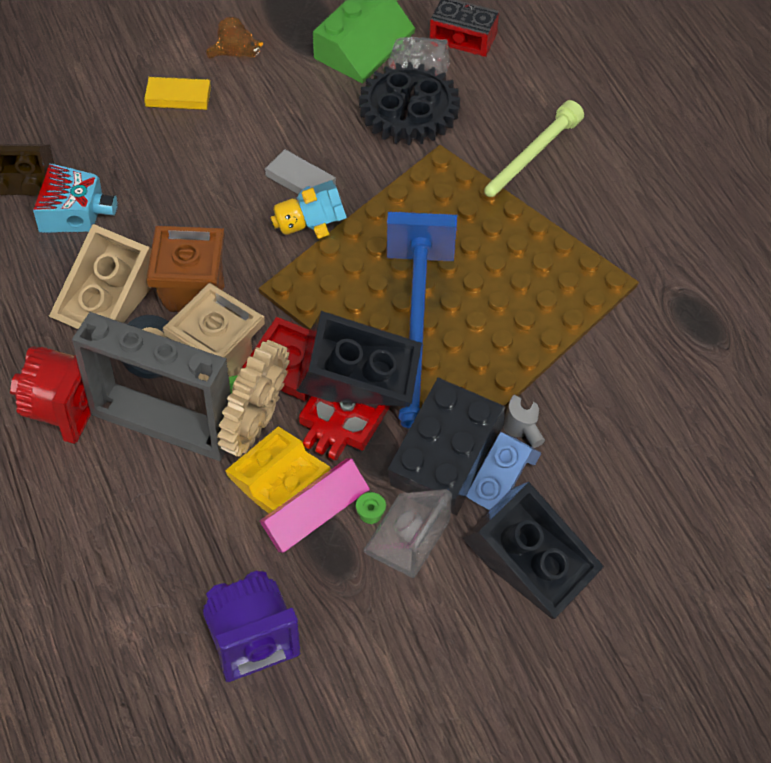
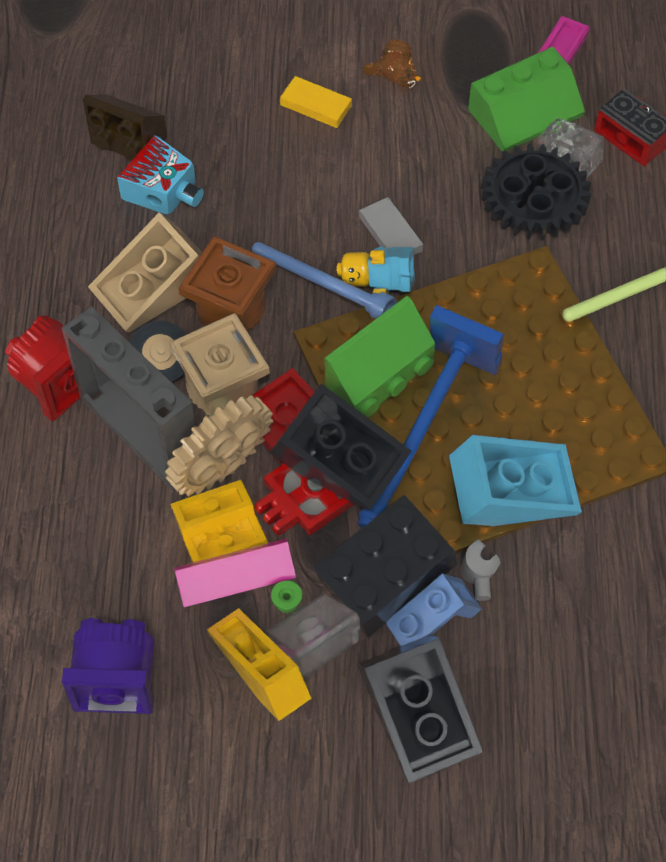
camera: 25 degrees right, 5 degrees up
none -> yellow slope [207,608,312,721]
none -> medium blue piece [252,242,397,319]
none -> bright green slope [325,296,435,418]
none -> medium azure slope [449,435,582,526]

